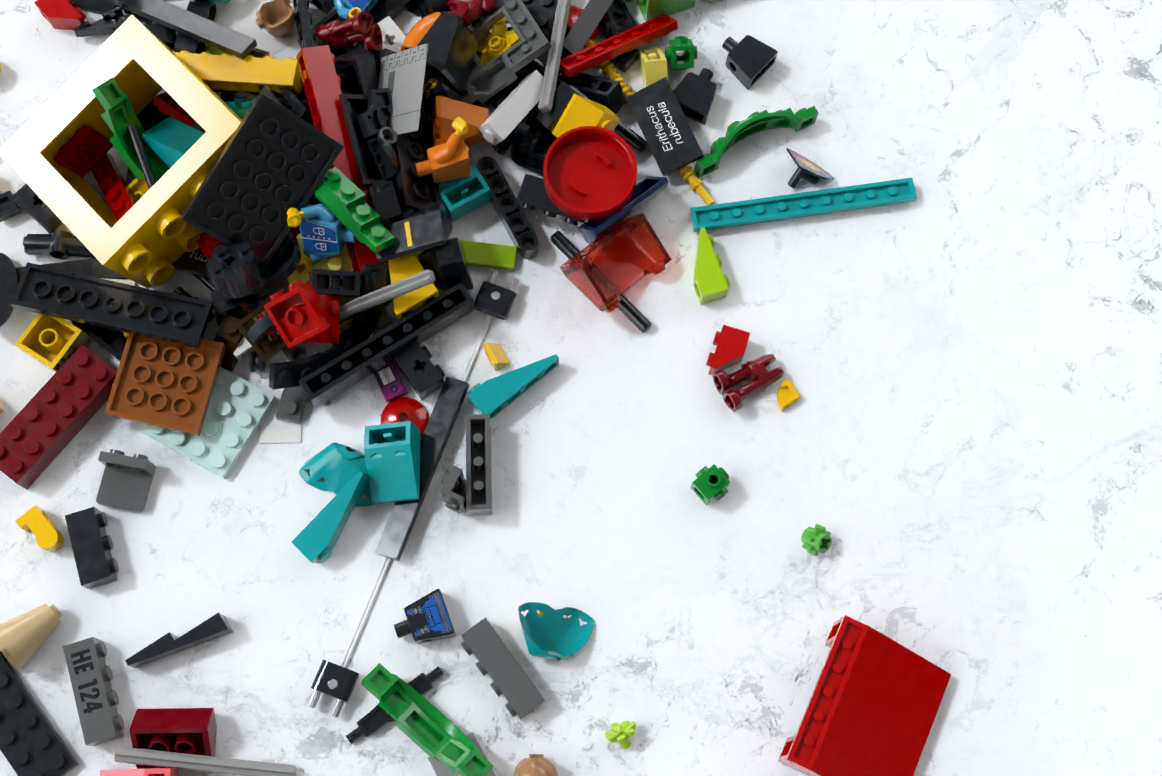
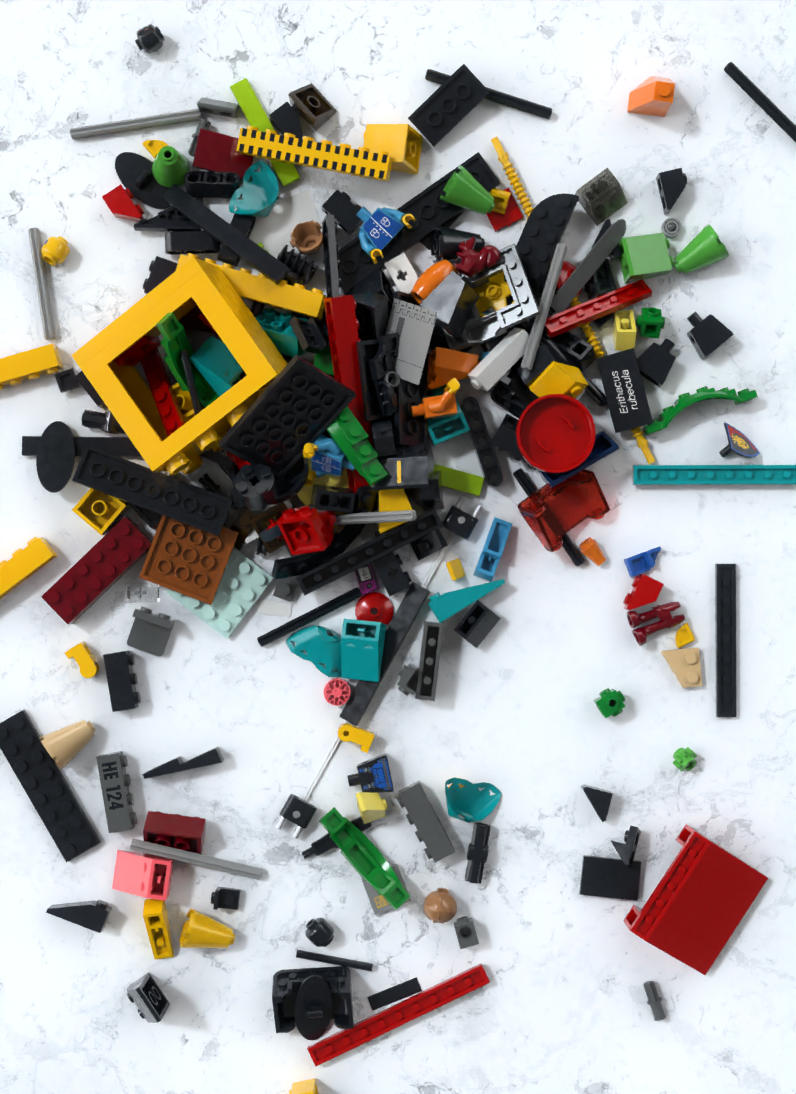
camera: 15 degrees right, 15 degrees up
teal slope [291,471,368,563] -> none
dark red piece [316,12,383,51] -> none
lime plant [605,721,637,749] -> none
lime slope [692,227,730,305] -> none
none -> clear slope [125,583,159,603]
none -> black axle [257,587,362,647]
none -> black piece [277,244,318,284]
none -> coral wheel [324,678,351,706]
none -> yellow leg [338,723,374,753]
none -> light yellow slope [356,792,388,824]
none -> black slope [410,529,448,561]
none -> black brick [454,600,501,648]
none -> black piece [465,822,491,884]
none -> dark azure slope [473,517,512,582]
none -> orange cone [579,537,606,566]
none -> black tile [579,855,641,901]
none -> black slope [581,784,613,822]
none -> black slope [611,825,641,868]
none -> blue slope [624,546,661,577]
none -> tan wing [661,648,702,688]
none -> black tile [715,564,736,717]

